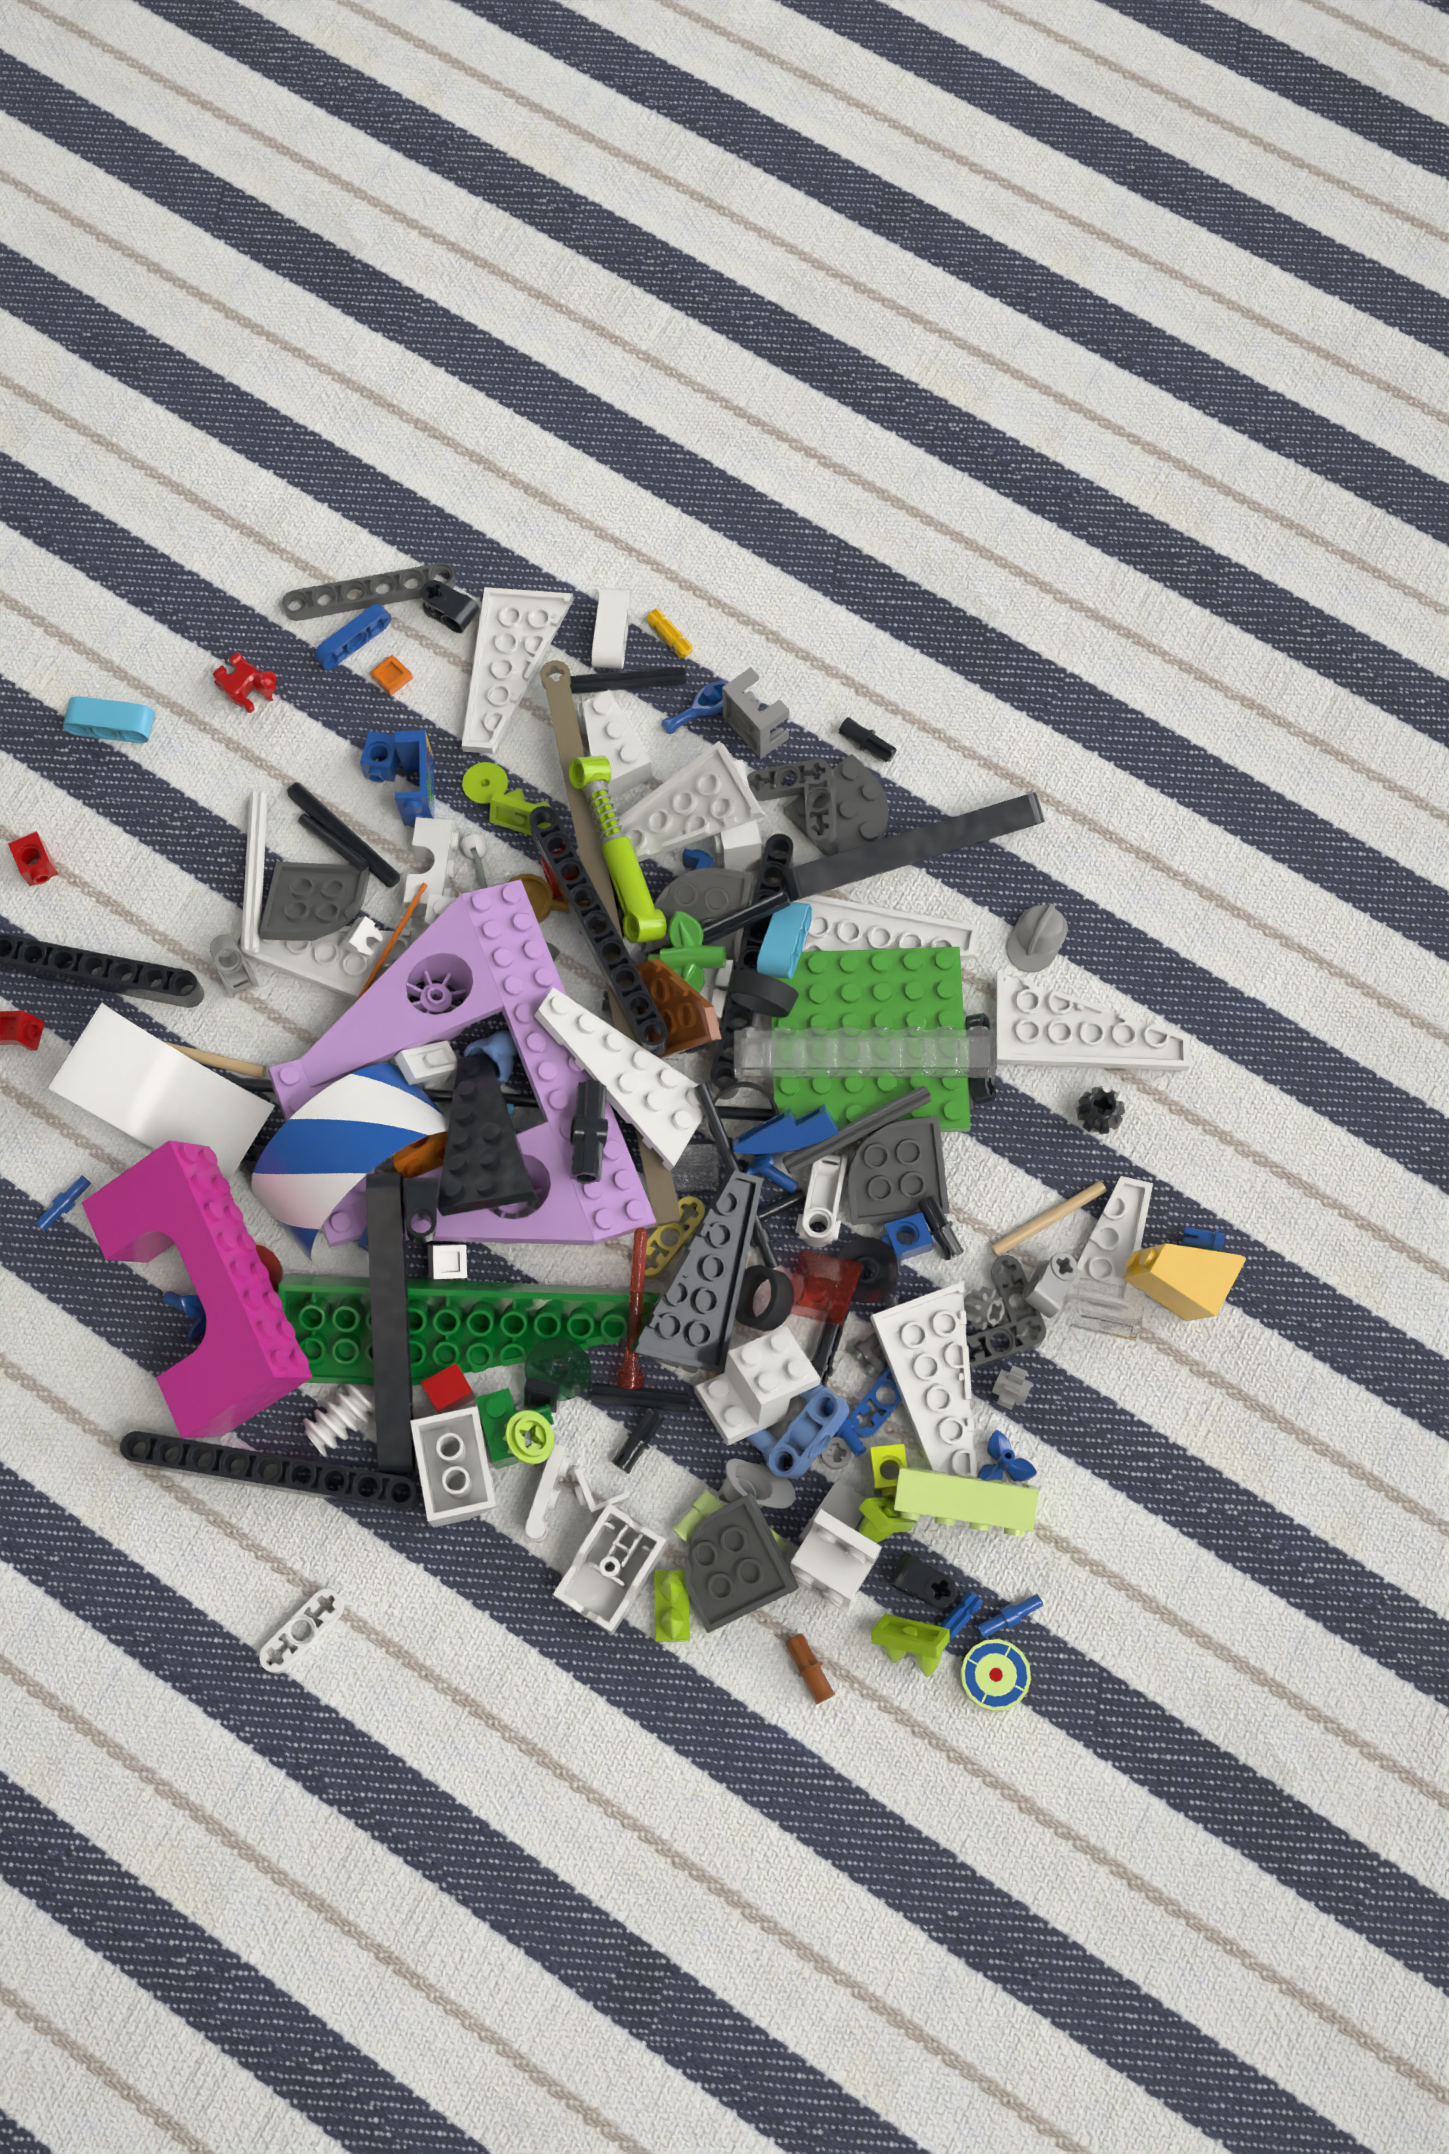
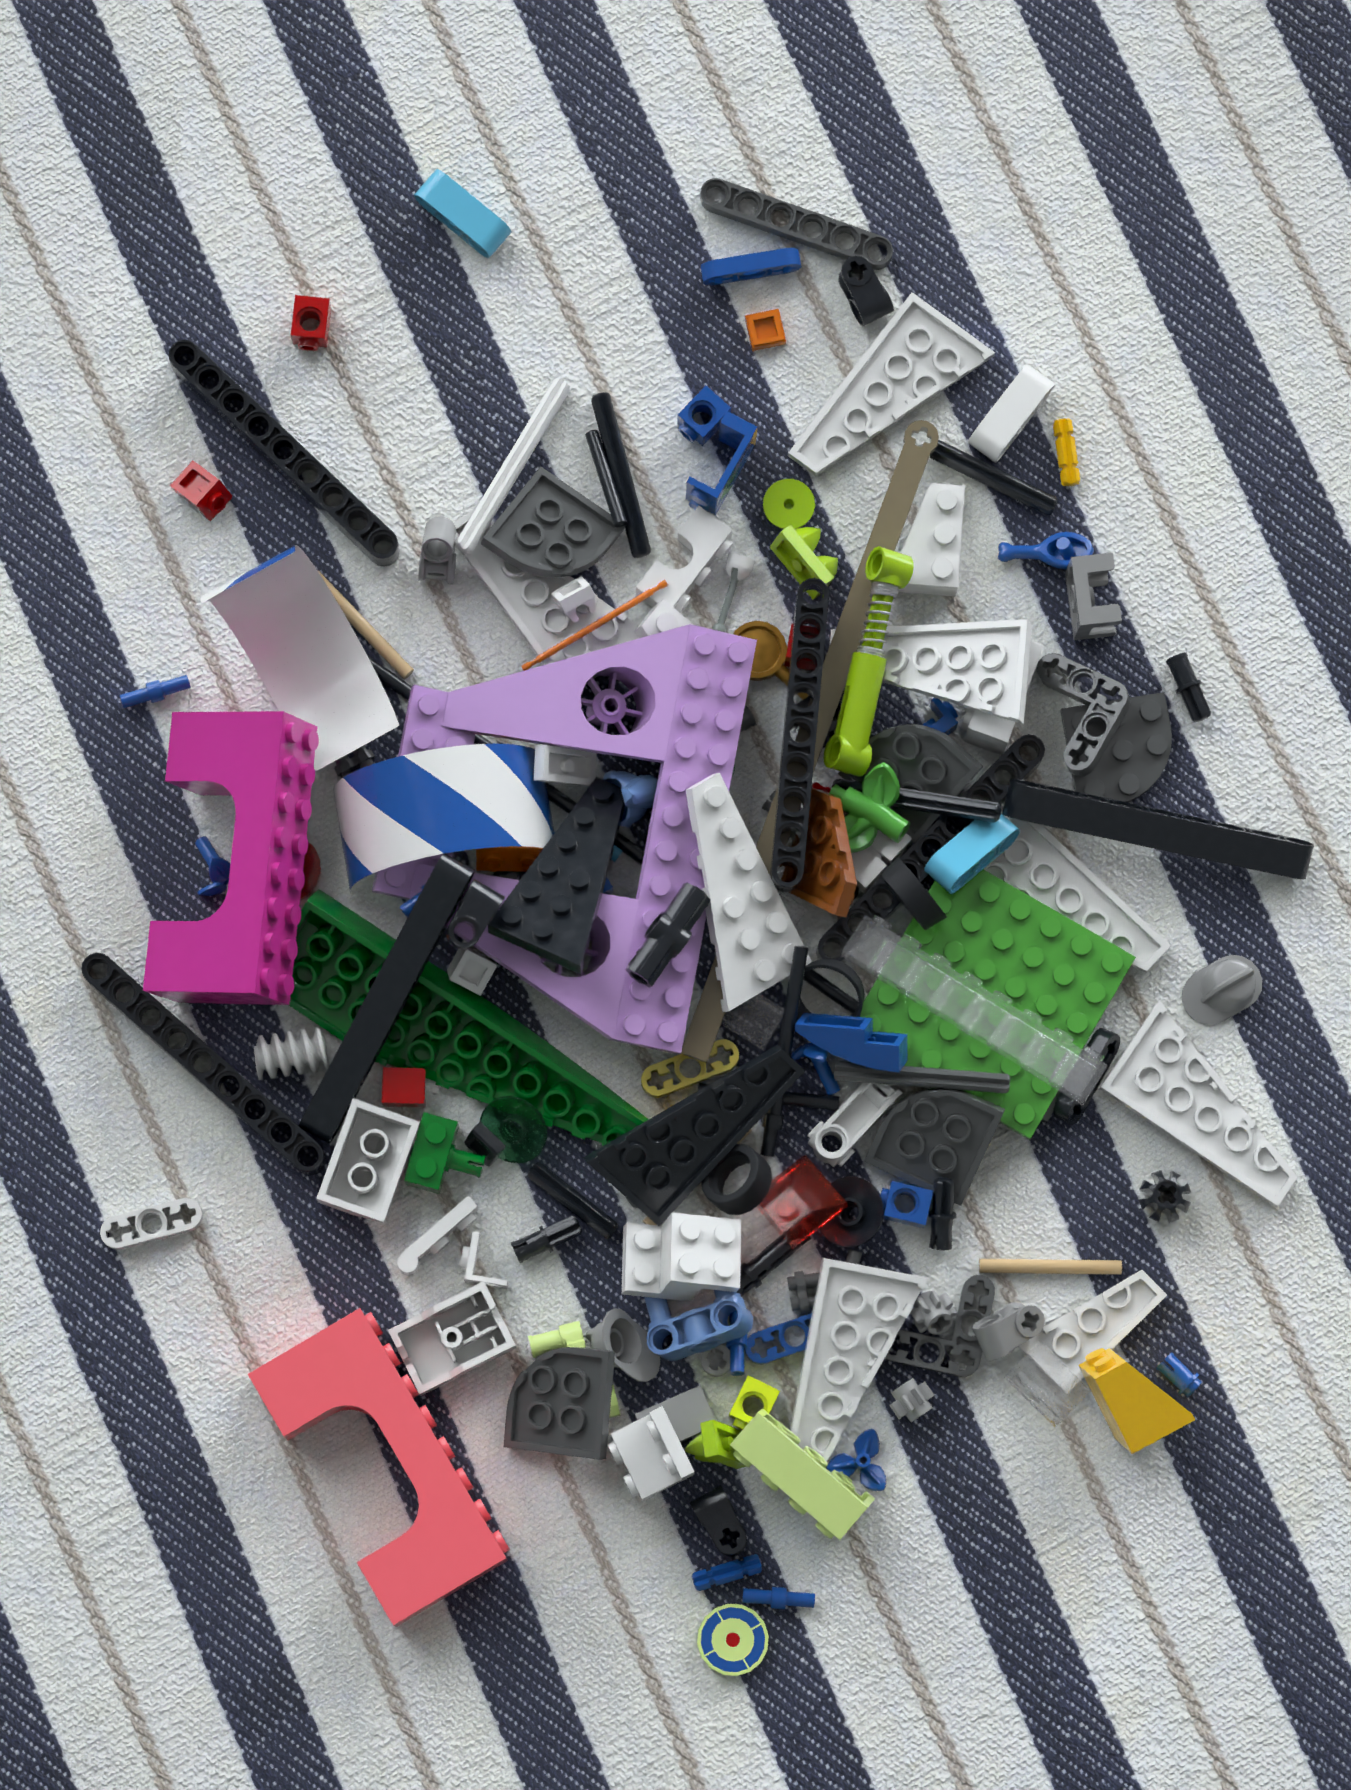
camera: 25 degrees right, 10 degrees up
red animal [213,652,277,713] -> none
lime gear [502,1410,555,1466] -> none
clear red piece [617,1227,647,1389] -> none
lime tile [654,1570,690,1643] -> none
dark orange axle [786,1633,836,1705] -> none
lime tile [871,1614,950,1677] -> none
none -> coral arch [248,1308,510,1627]

